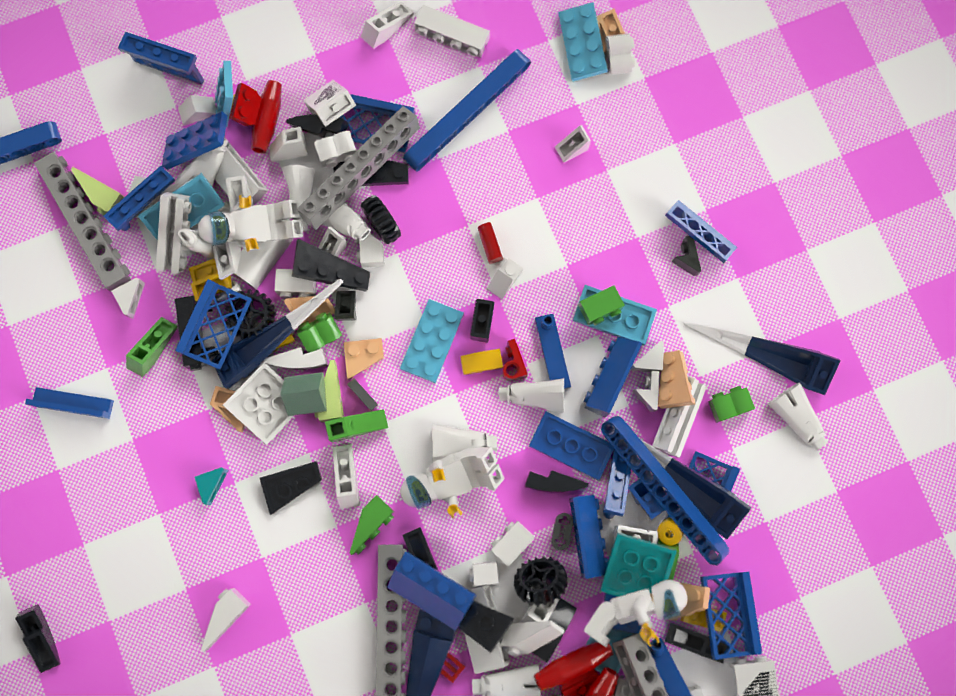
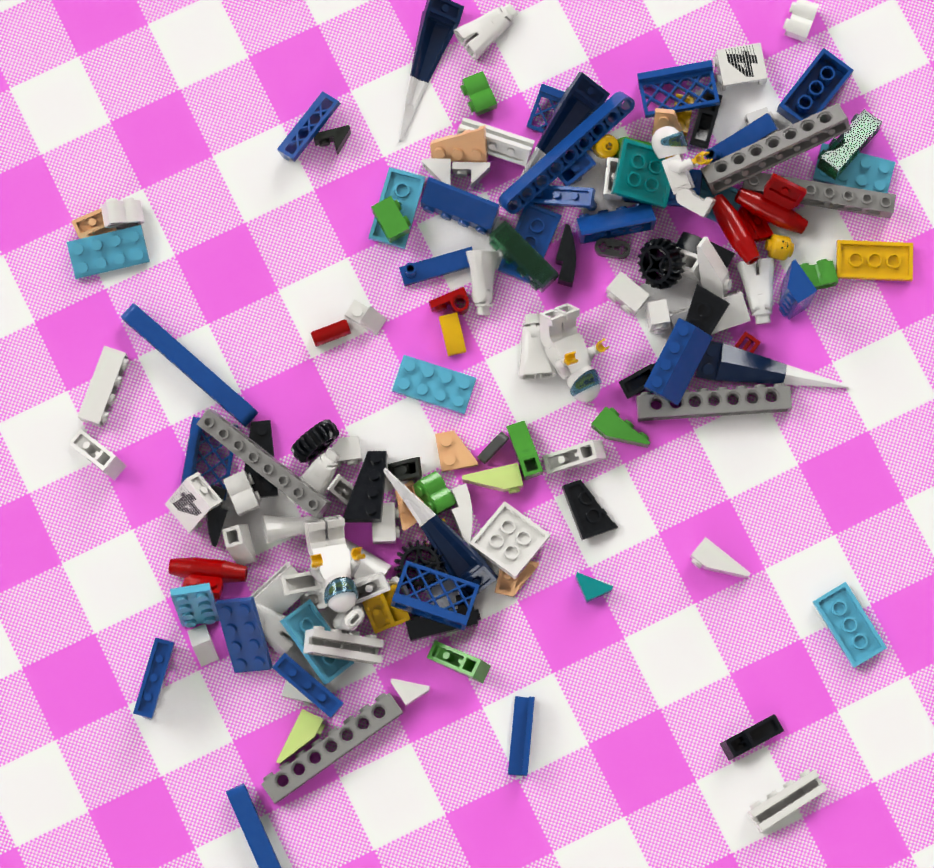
camera: 90 degrees left, 0 degrees up
sand green slope [280,372,327,416] -> none
black brick [470,299,495,343] -> none
white slope [555,125,591,162] -> none
none -> clear green brick [489,220,559,293]

